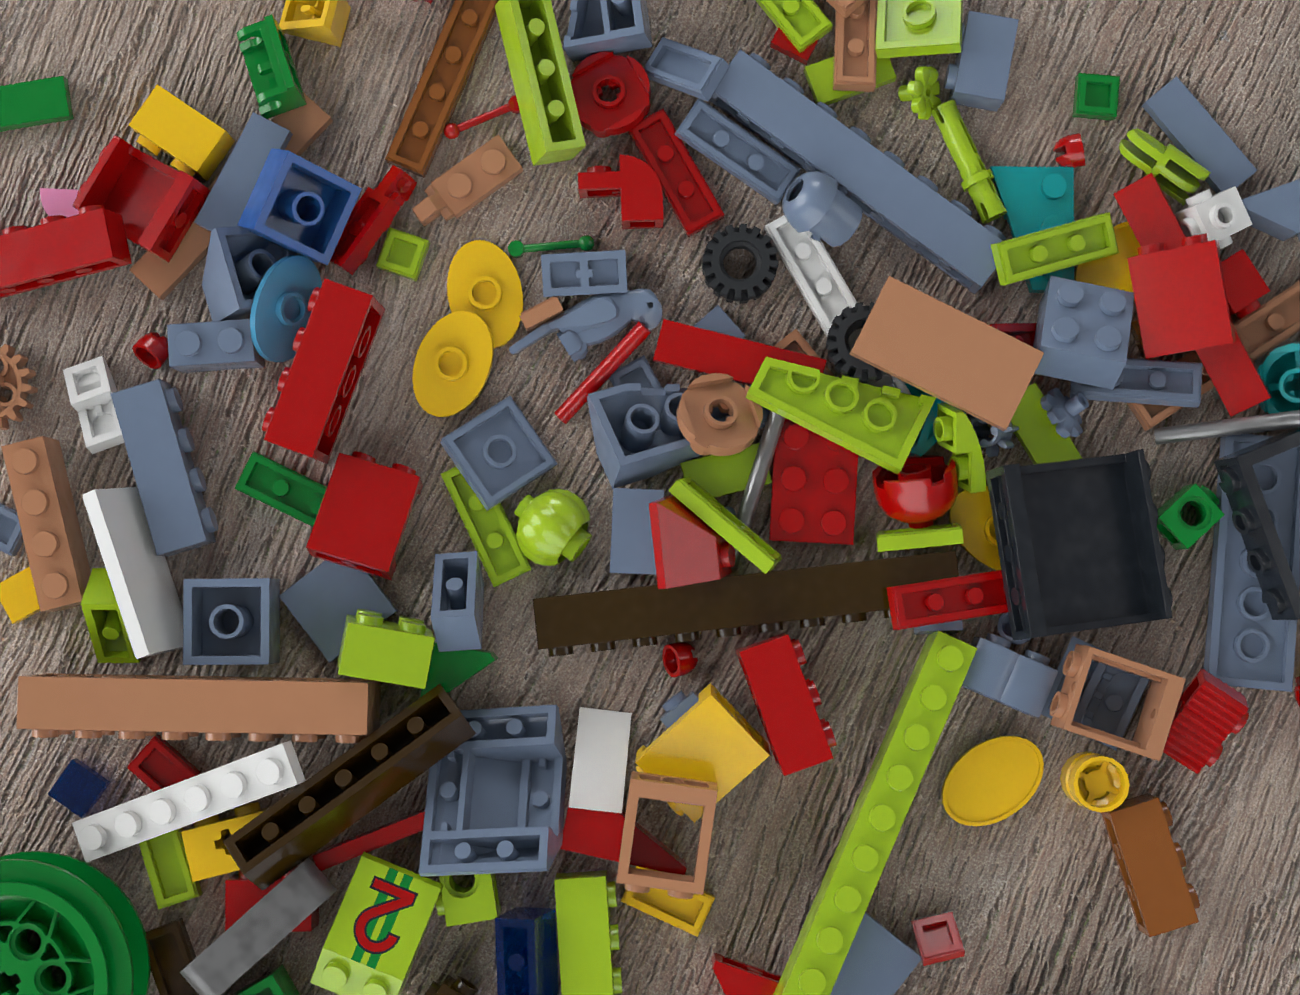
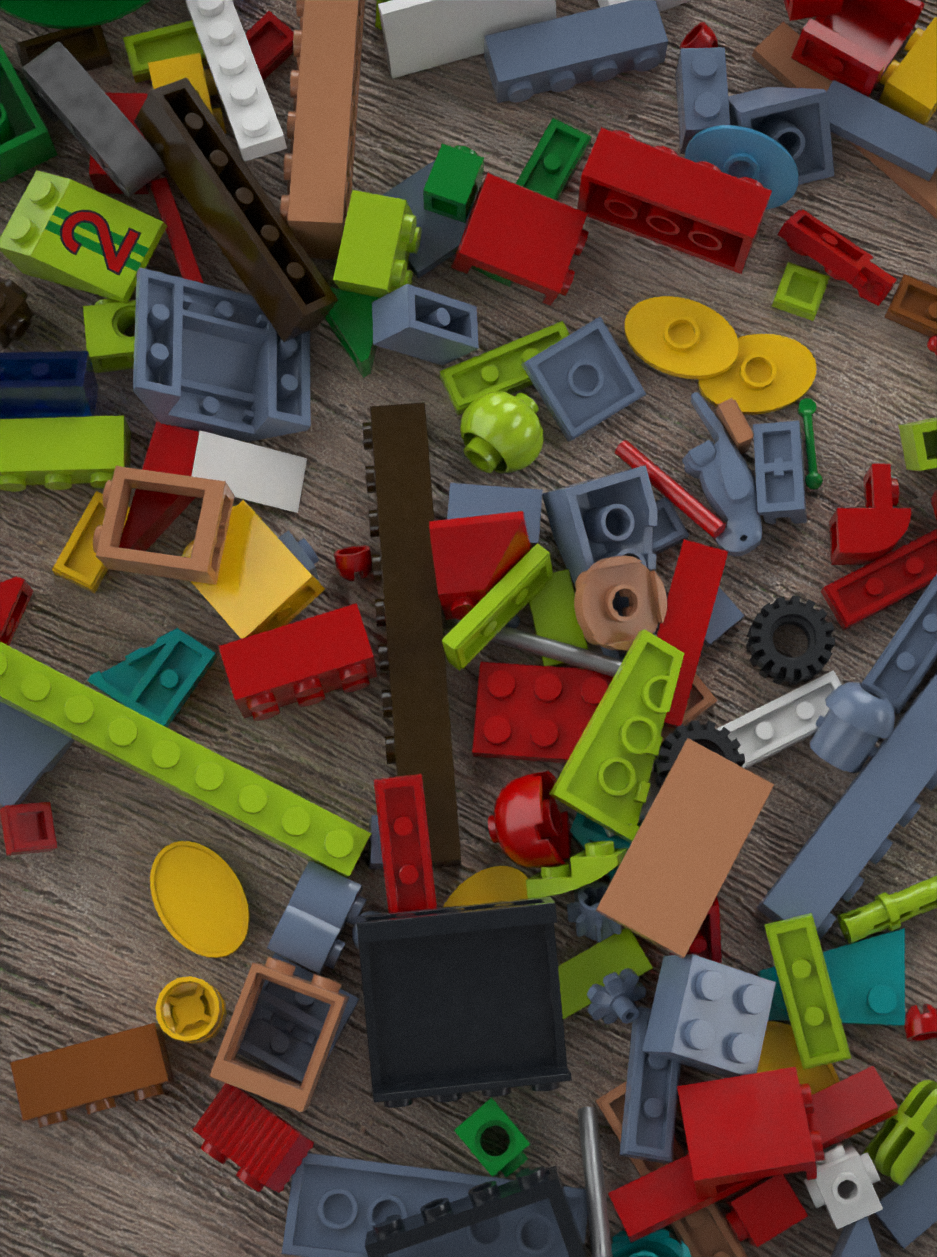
camera: 90 degrees right, 10 degrees down
sand blue brick [183,578,280,665] -> none
blue brick [237,148,362,265] -> none
nougat hinge [412,135,523,227] -> none
lime tile [876,523,964,552] -> none
none -> teal wing [87,628,217,728]
none -> green brick [423,143,484,223]

